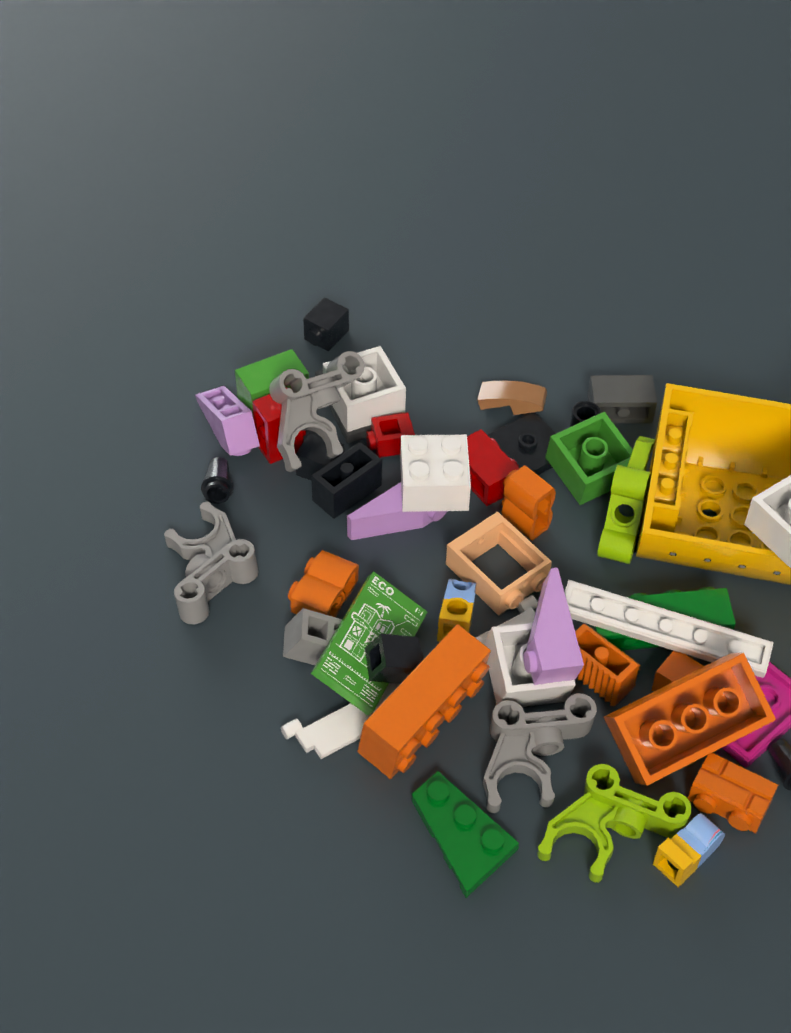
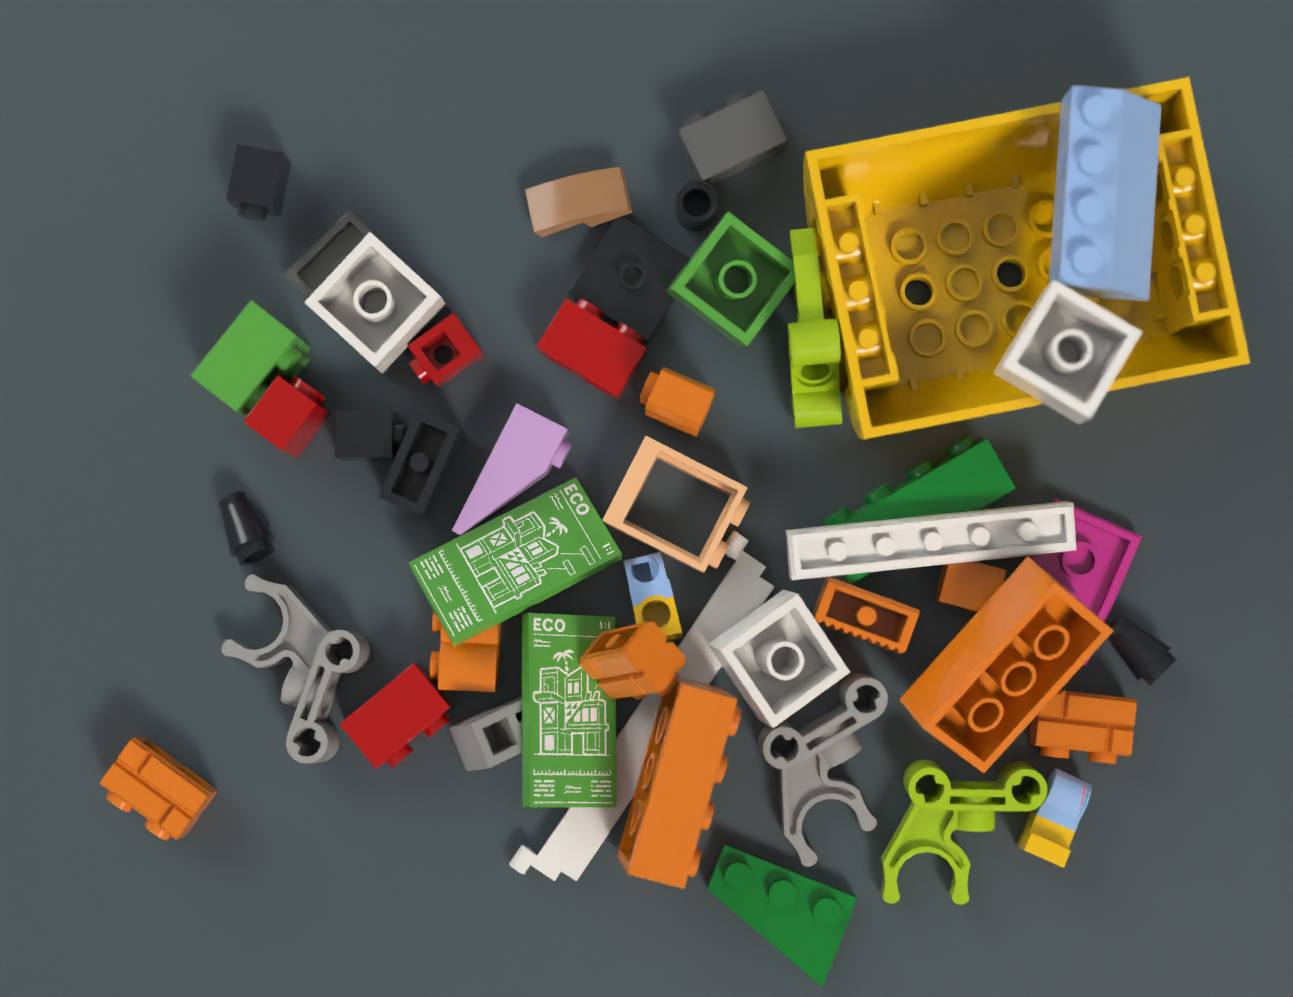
camera: 20 degrees left, 35 degrees up
lavender slope [195,386,260,456] -> none
light grey piece [269,351,365,472] -> none
black brick [365,633,424,684] -> none
white brick [400,434,471,512] -> none
lavender slope [523,568,584,685] -> none
none -> orange brick [99,735,218,841]
none -> red brick [339,662,454,769]
none -> bright green tile [408,477,622,647]
none -> orange brick [579,621,686,700]

